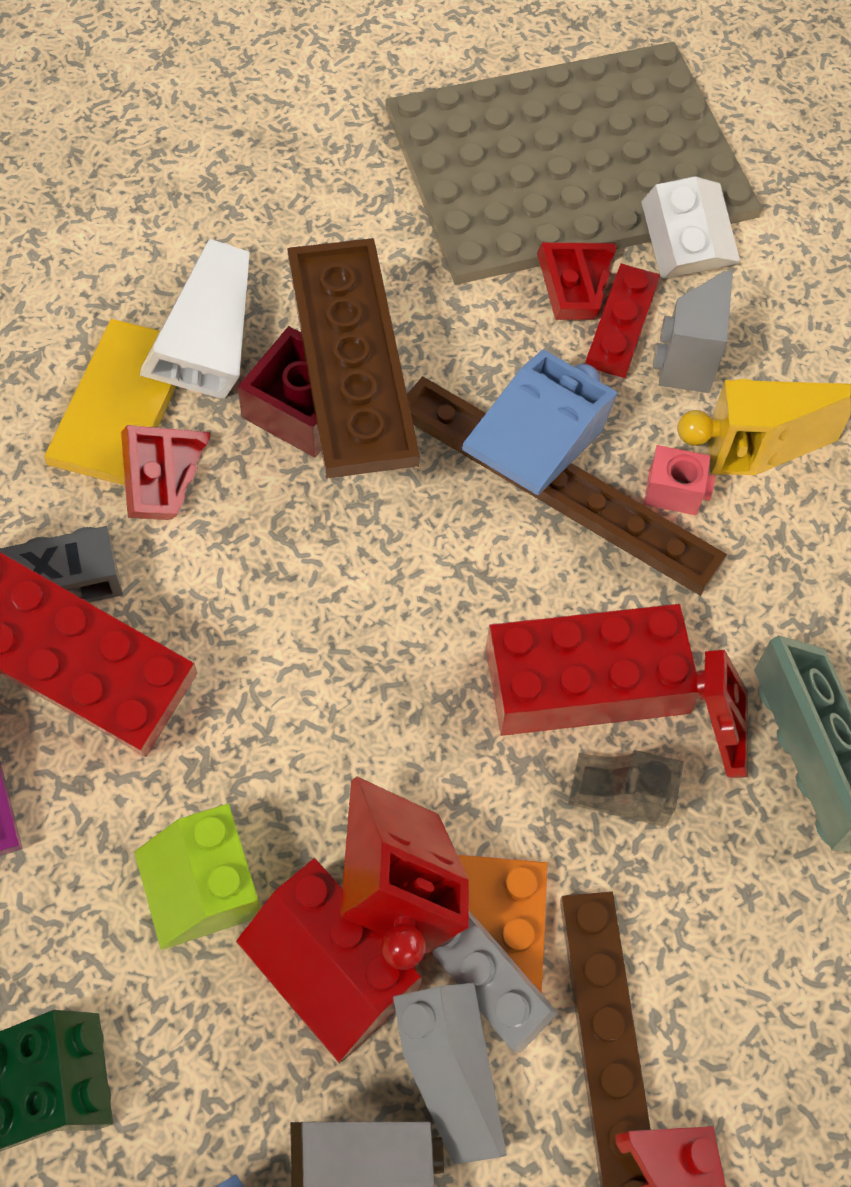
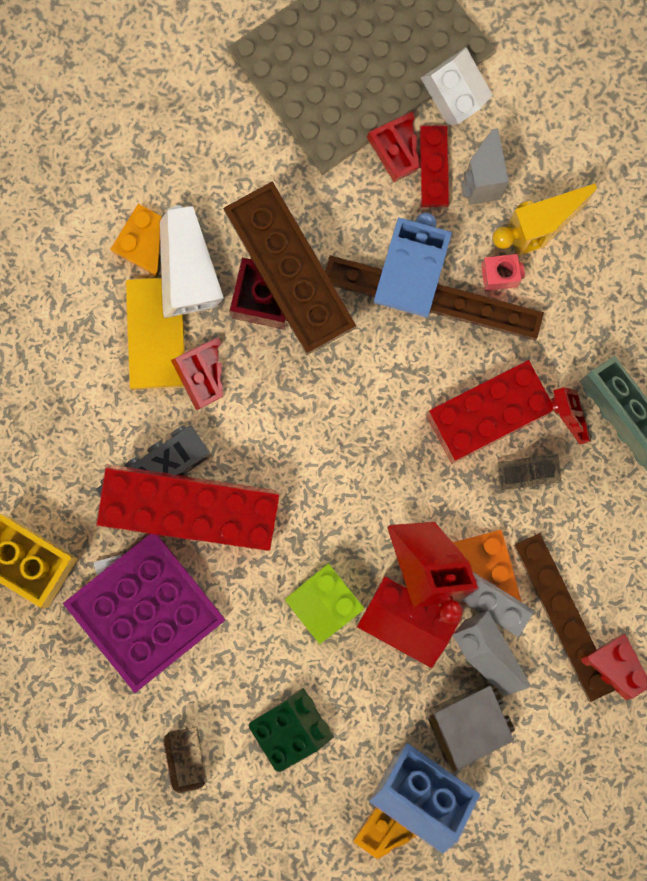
camera: 15 degrees left, 20 degrees up
none -> light orange wing [110,203,162,277]

